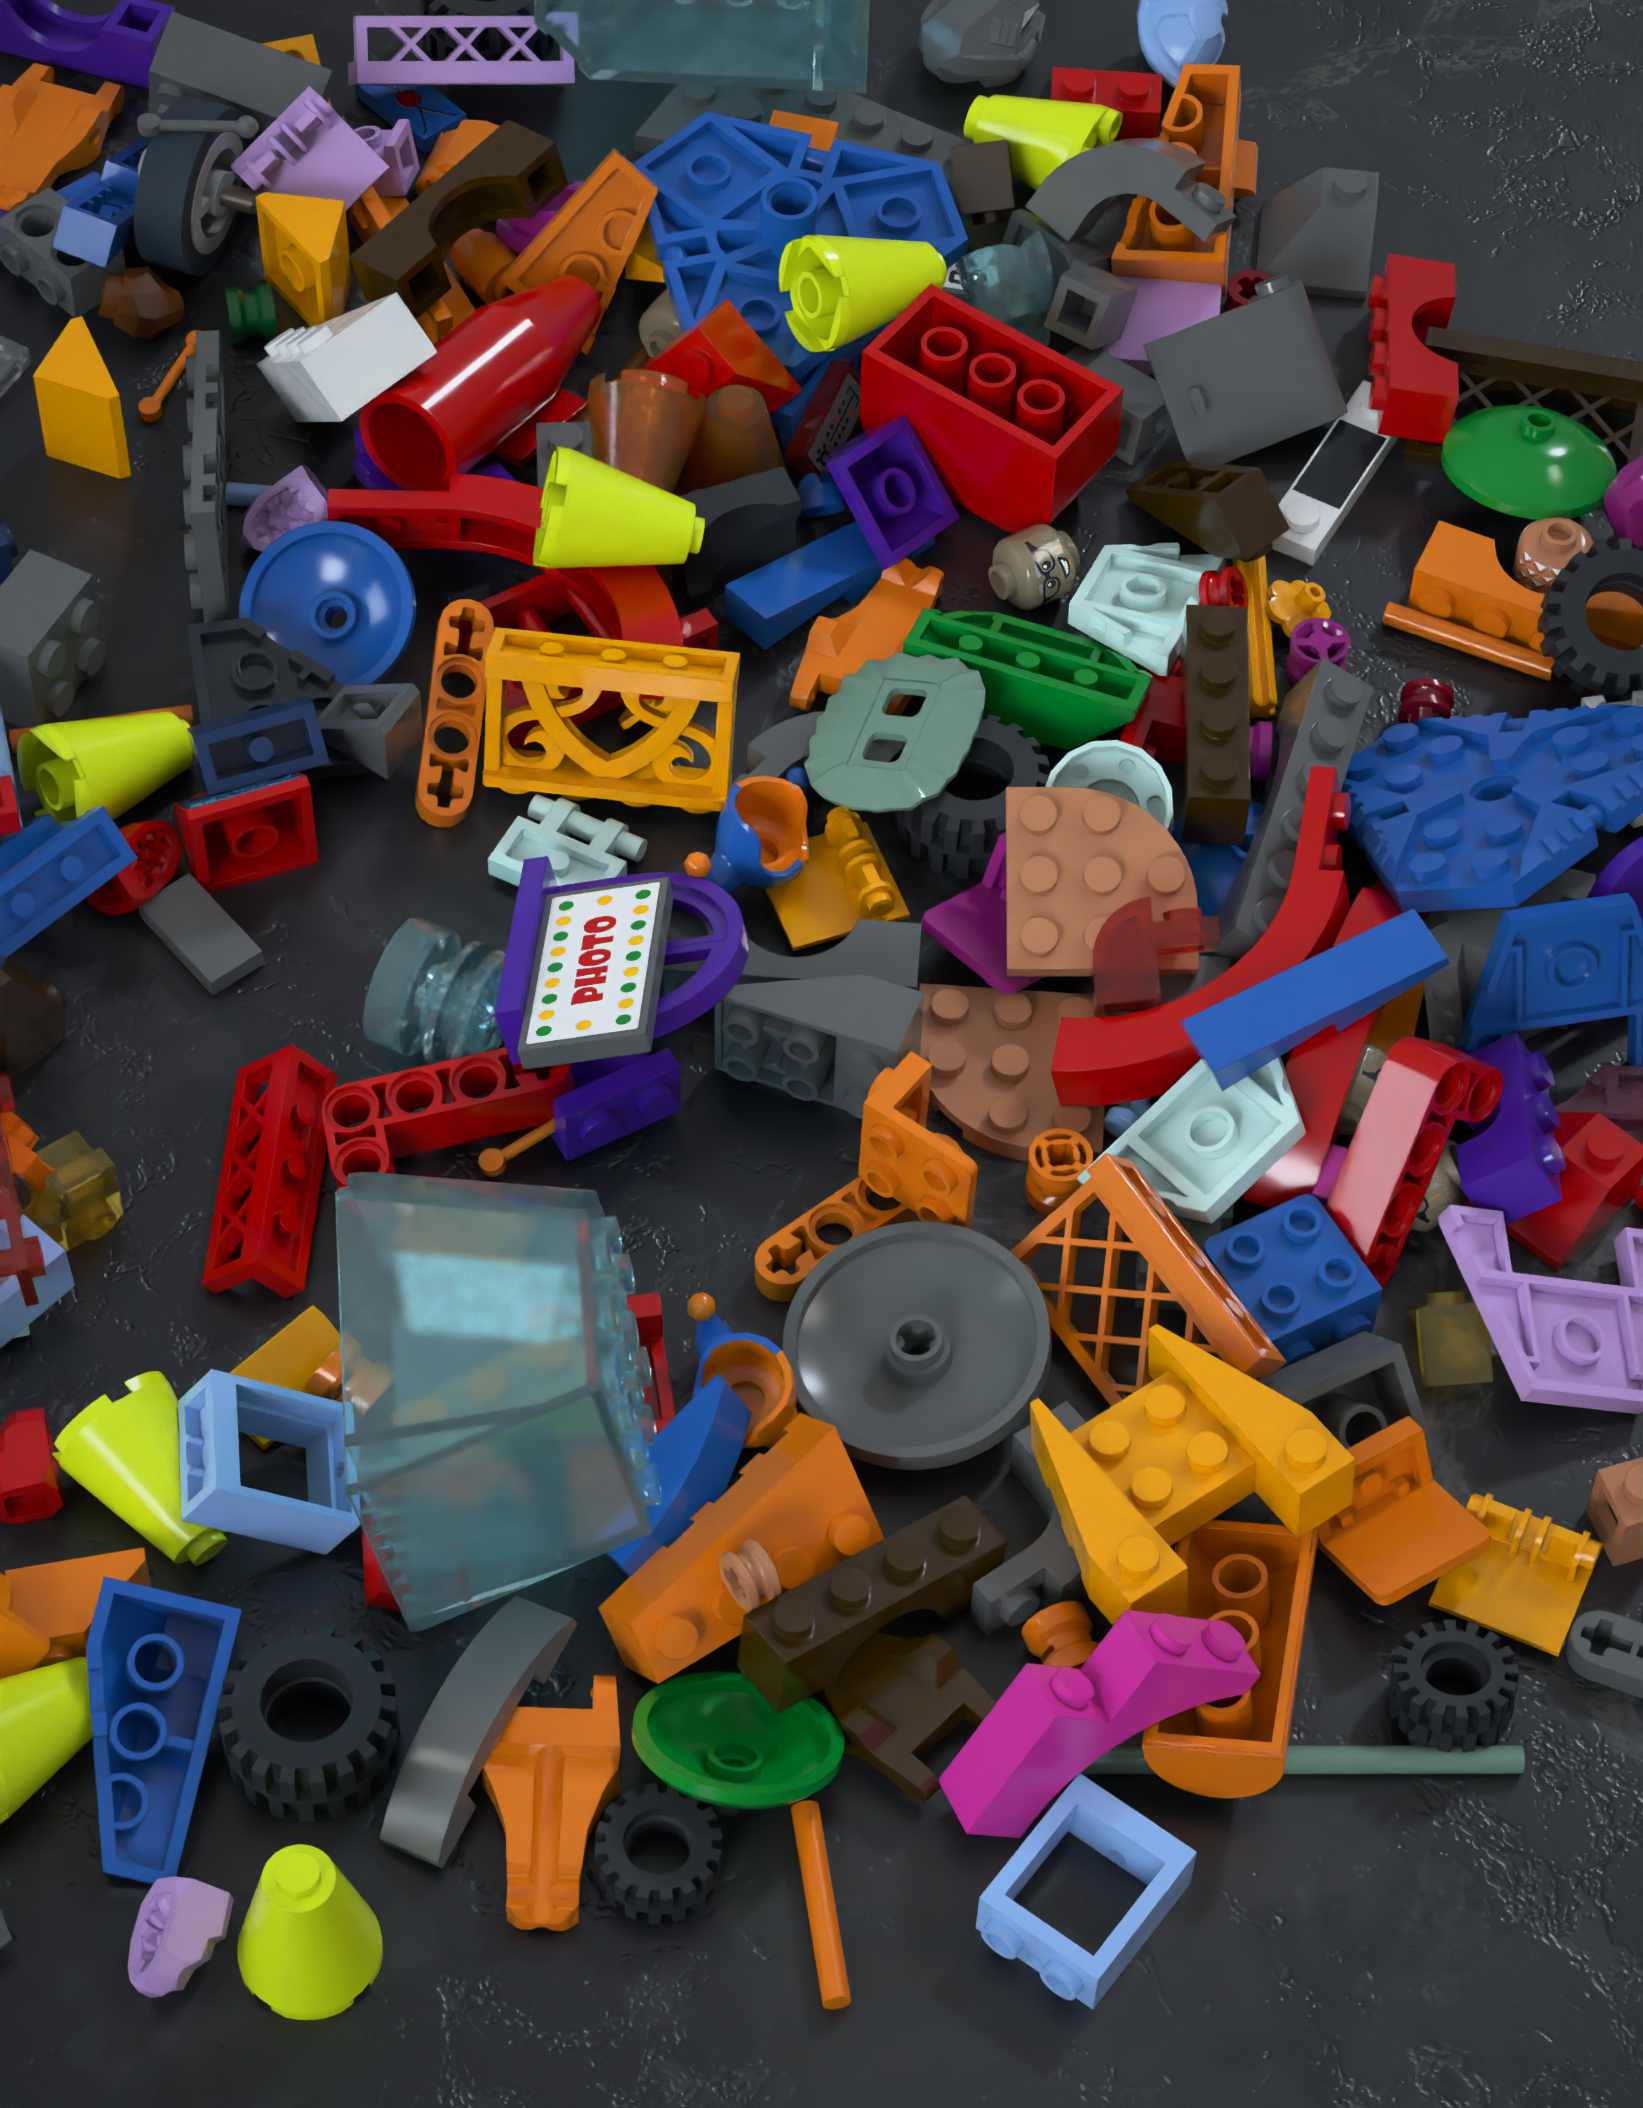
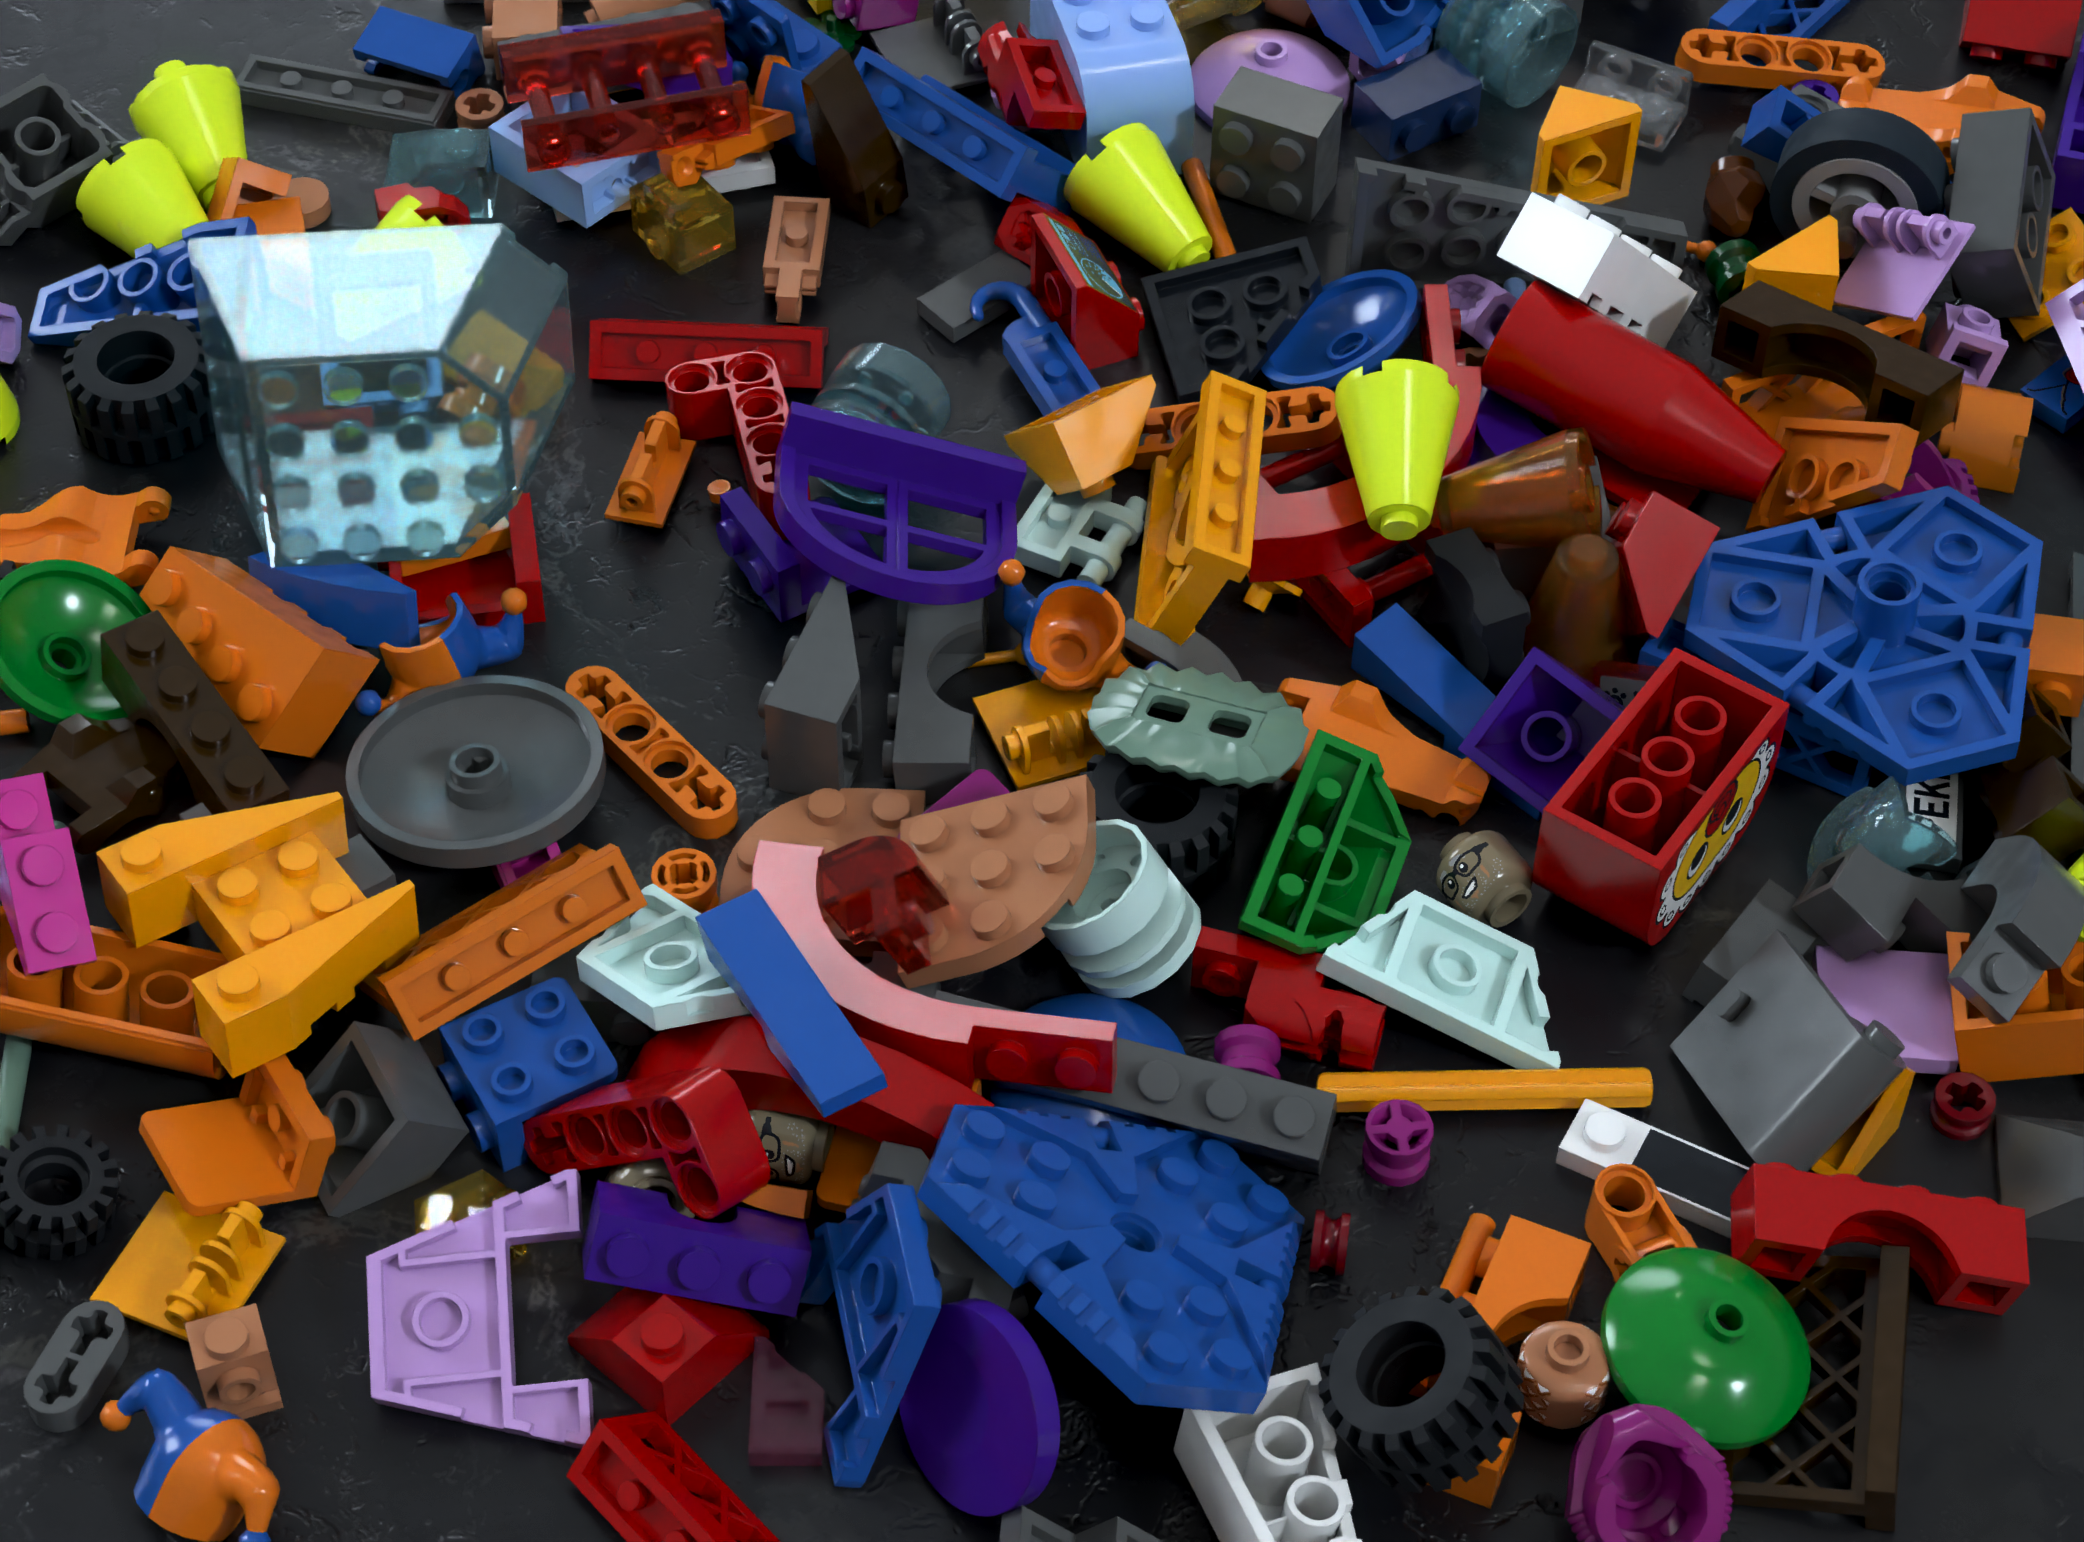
camera: 90 degrees right, 5 degrees down
dark grey hinge [137,113,258,138] -> none
dark blue brick [187,696,330,796] -> none
dark grey slope [318,683,423,780] -> none
dark grey slope [380,1596,577,1868] -> none
tile [517,877,674,1069] -> none
nougat bush [718,1539,781,1612] -> none
neon yellow cone [779,234,947,352] -> none
orange bracket [858,1051,978,1229] -> none
dark brown slope [1125,459,1290,562] -> none
dark brown arch [1180,605,1251,846] -> none
red bush [1199,566,1249,607] -> none
light orange plant [1265,580,1331,638] -> none
none -> nougat hinge [763,196,831,323]
none -> blue plate [970,281,1100,416]
none -> light orange slope [1004,374,1156,499]
none -> orange piece [1584,1163,1697,1283]

